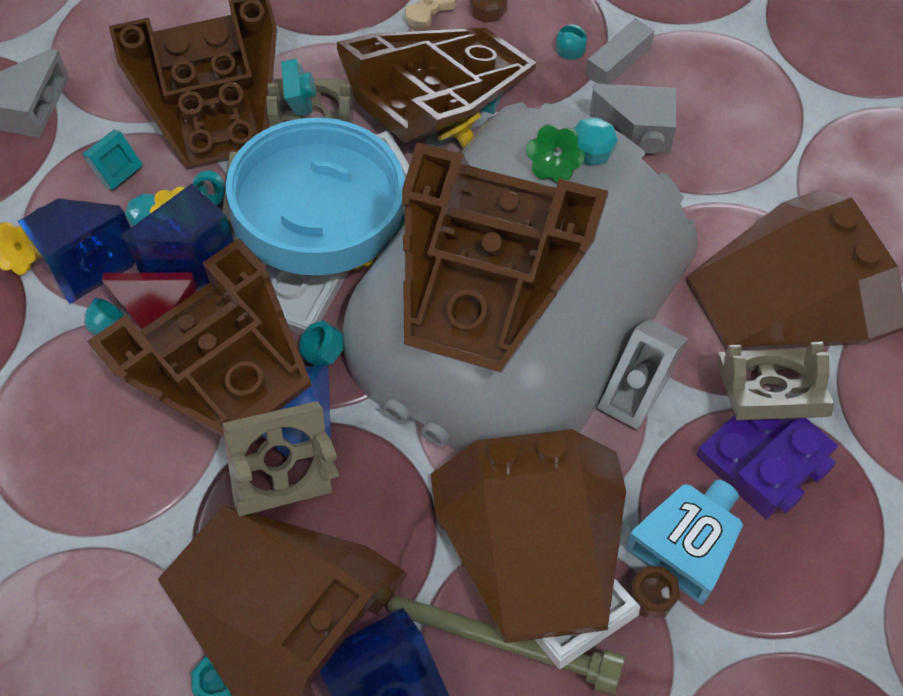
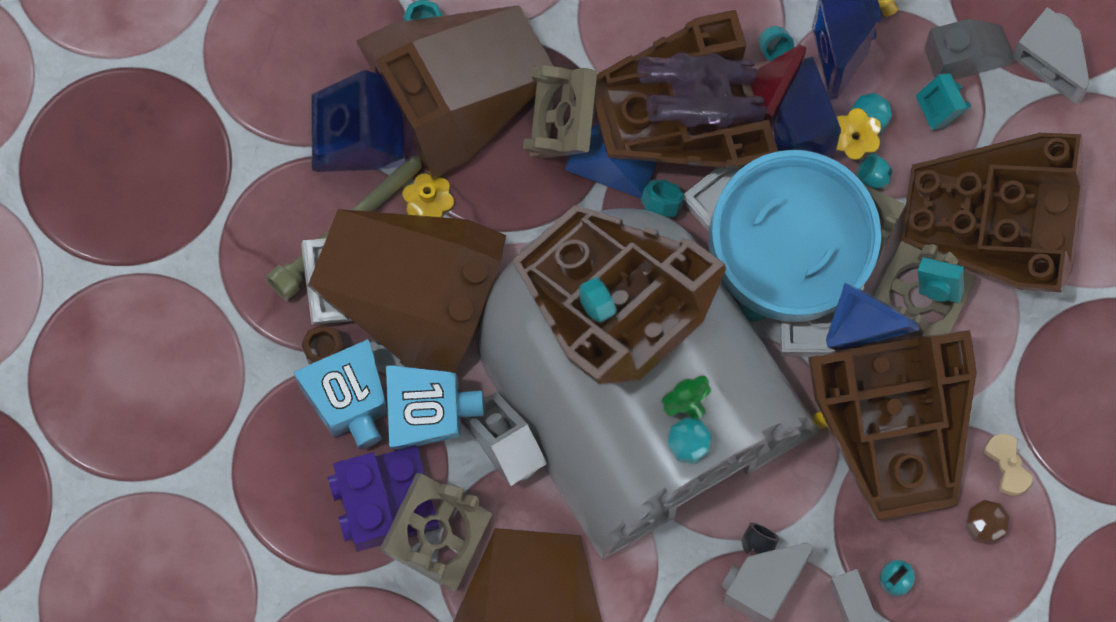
camera: 115 degrees right, 10 degrees up
none -> medium azure torso [386,366,485,451]
none -> yellow plant [403,174,454,217]
none -> teal tile [579,277,617,323]
none -> clear purple pin [637,52,766,128]
none -> blue slope [826,283,920,350]
none -> dark grey slope [924,19,1015,80]

